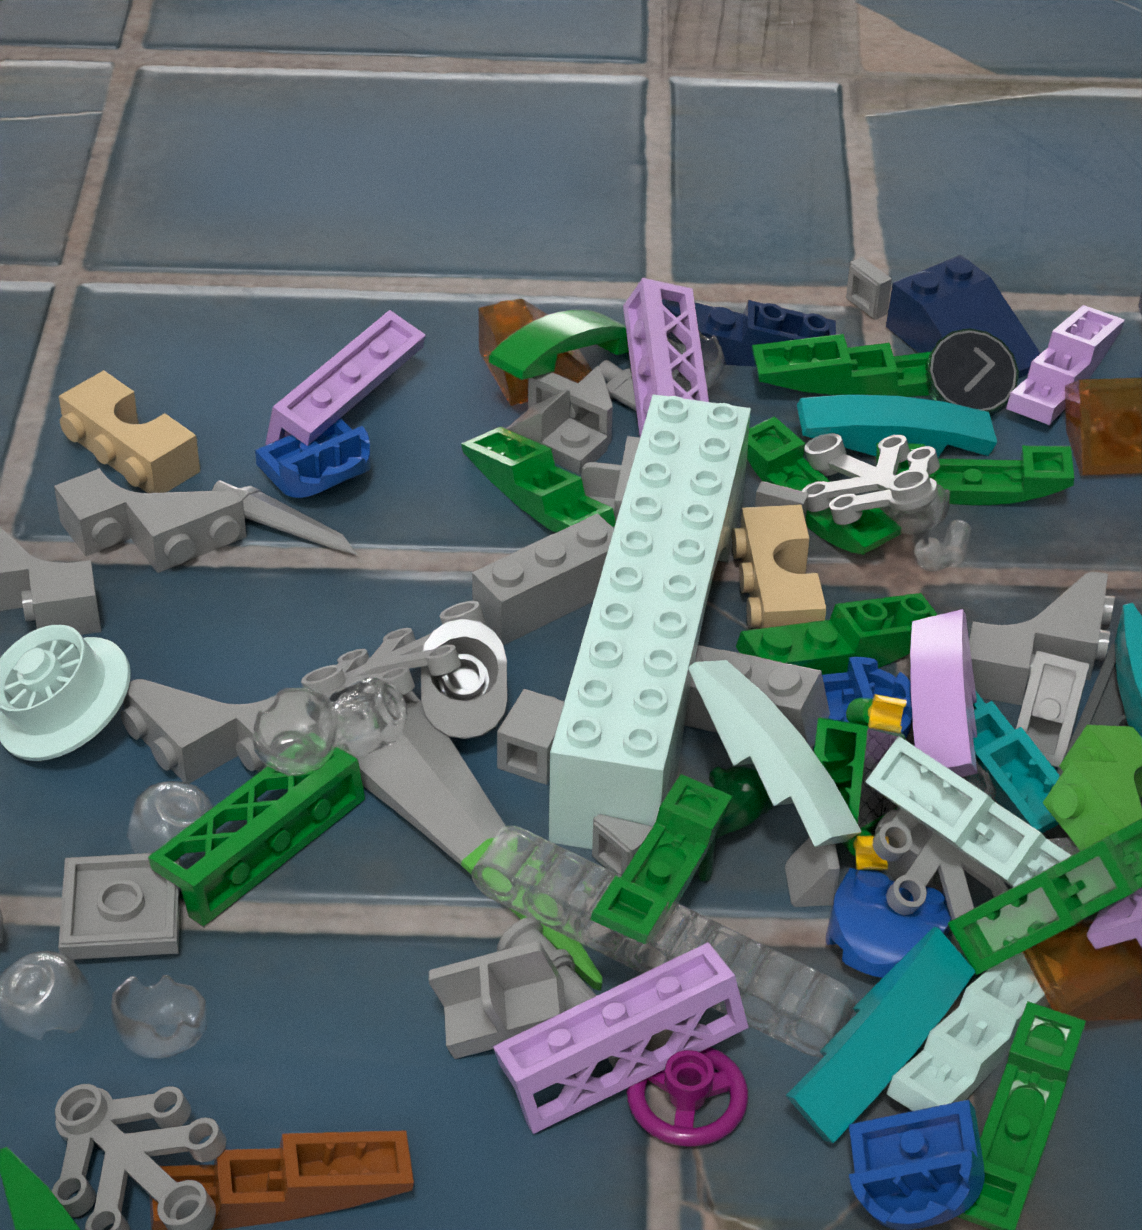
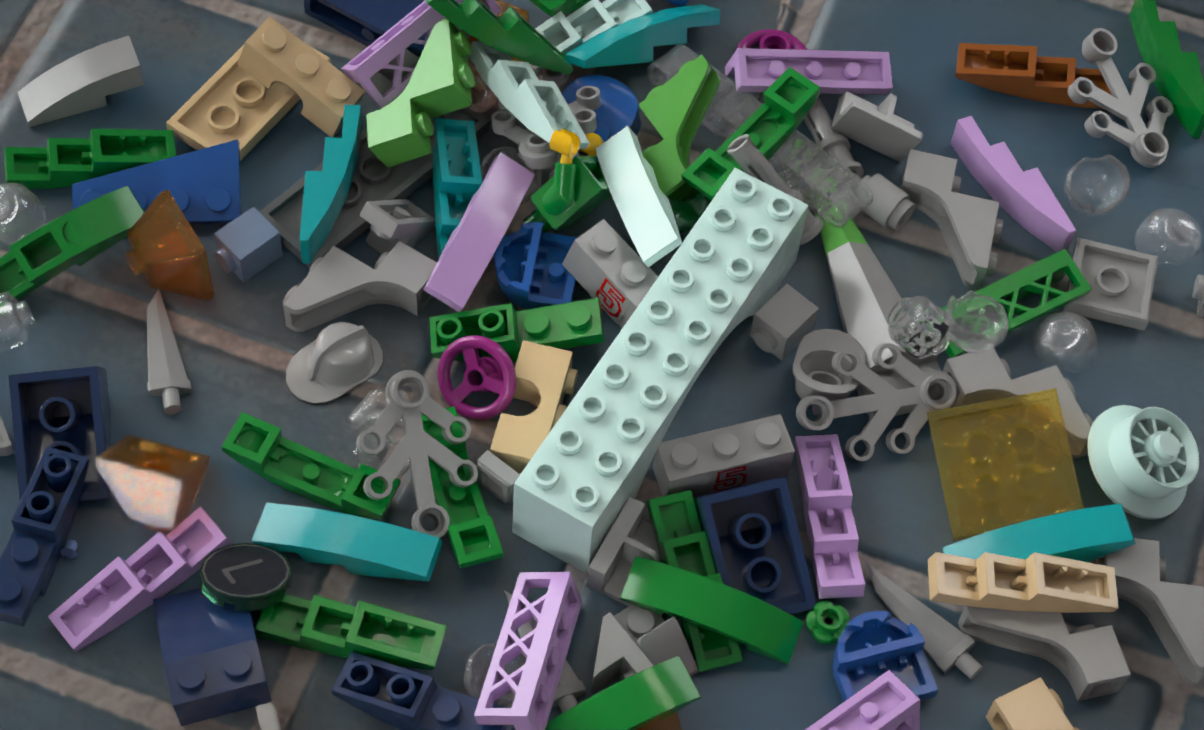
camera: 165 degrees left, 15 degrees up
none -> light grey piece [286,322,383,404]
none -> magenta piece [437,335,516,420]
none -> green slope [619,556,803,665]
none -> bright green arch [639,54,721,201]
none -> dark blue slope [693,477,816,614]
none -> light grey pin [727,134,824,245]
none -> lavender slope [795,434,865,599]
none -> green plate [806,601,850,644]
none -> light grey brick [854,173,916,231]
none -> light grey arch [900,149,1004,290]
none -> clear yellow plate [927,388,1084,541]
none -> tan slope [927,552,1119,613]
none -> teal slope [942,503,1136,562]
none -> lavender slope [950,116,1076,252]

